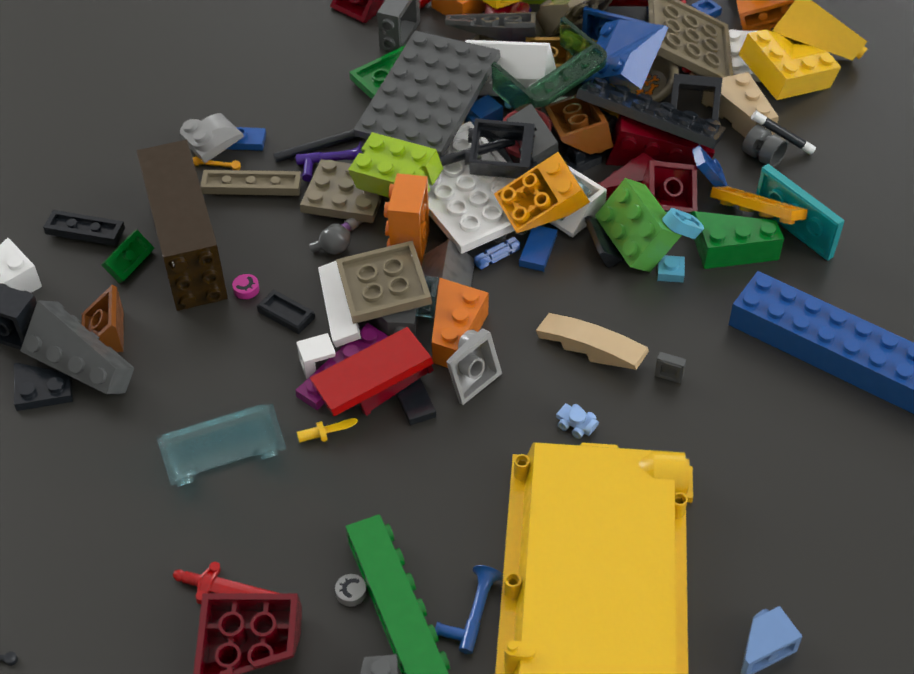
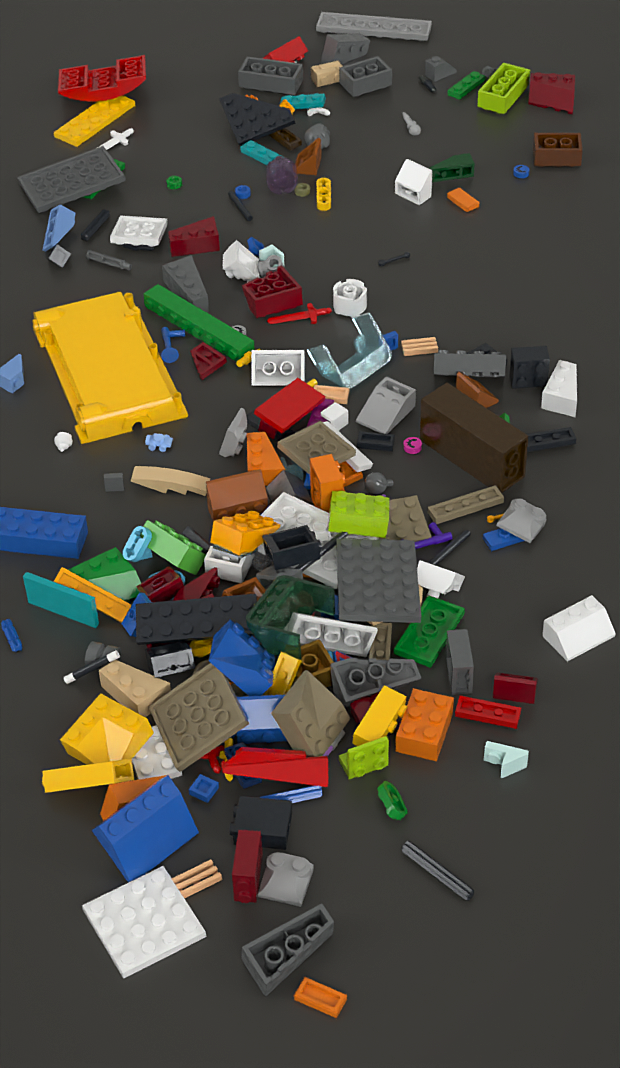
camera: 155 degrees right, 5 degrees down
none -> blue axle [1,619,23,652]
none -> white plate [54,432,73,452]
none -> dark red wing [190,342,227,380]
none -> dark orange slope [206,469,268,522]
none -> yellow piece [236,349,260,367]
none -> white slope [252,350,305,386]
none -> light nougat tile [314,385,350,404]
none -> white brick [333,279,367,318]
none -> light grey slope [356,377,416,434]
none -> blue plate [380,331,398,353]
none -> light nougat tile [401,337,438,356]
none -> white brick [417,560,465,598]
none -> white slope [542,595,616,662]

